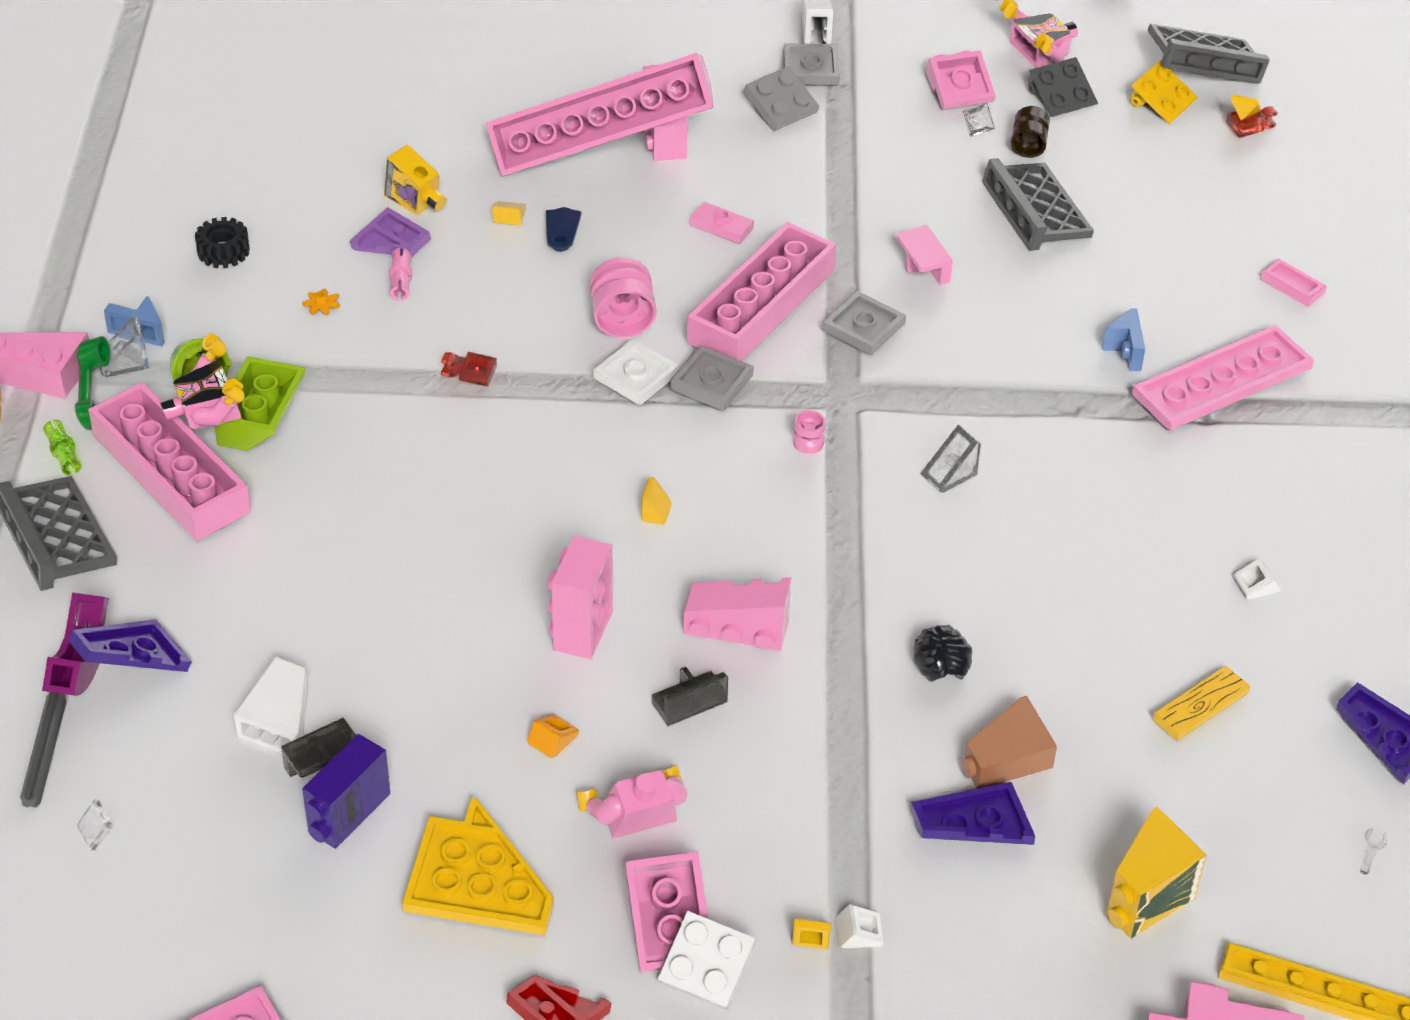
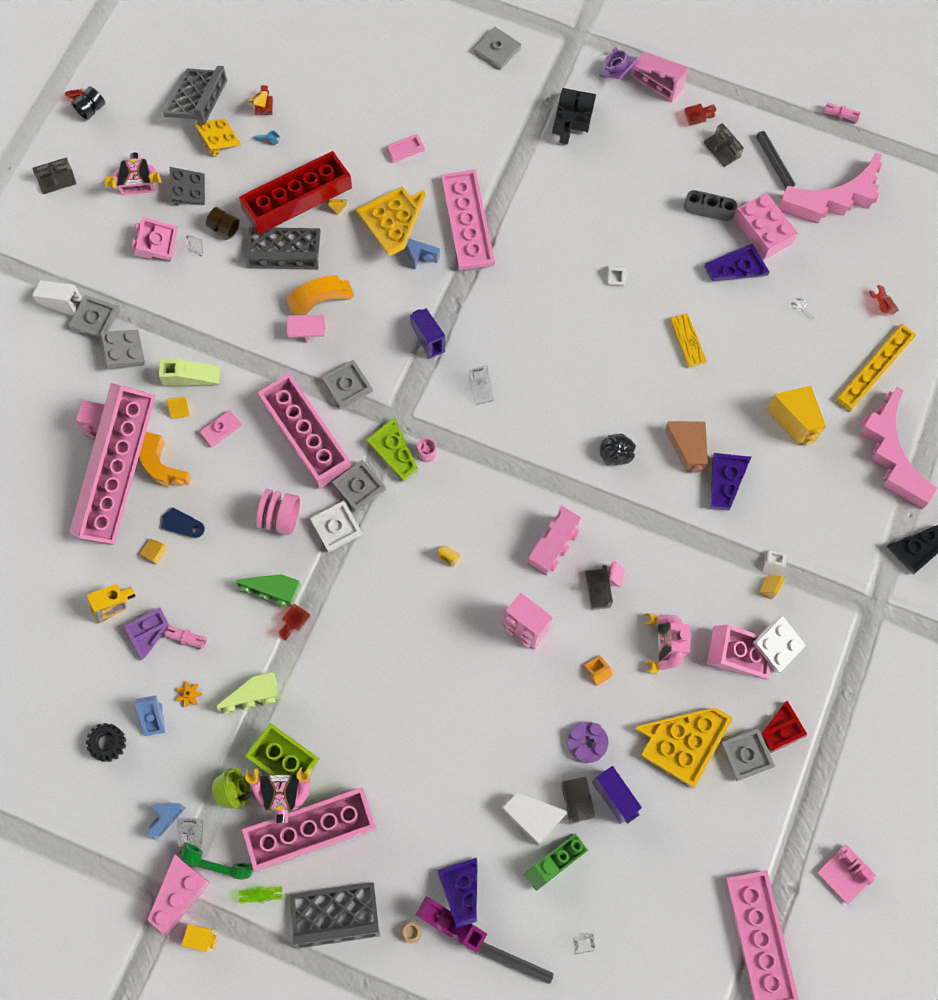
camera: 70 degrees left, 25 degrees up
none -> medium blue slope [135,695,165,736]
none -> light orange arch [139,432,191,488]
none -> yellowish green slope [159,359,220,386]
none -> yellow slope [167,396,190,419]
none -> yellowish green slope [217,672,280,714]
none -> bright green slope [236,574,301,608]
none -> red brick [239,151,352,235]
none -> dark azure hand [255,130,280,145]
none -> light orange arch [286,275,354,315]
none -> yellow slope [328,199,348,214]
none -> yellow wing [356,186,426,256]
none -> lime wing [366,417,418,482]
none -> tan plate [401,921,422,944]
none -> dark purple slope [410,308,445,359]
none -> bright green slope [524,834,588,891]
none -> medium lavender plate [567,722,609,763]
none -> bright pink slope [607,561,625,587]
none -> light grey plate [720,728,775,782]

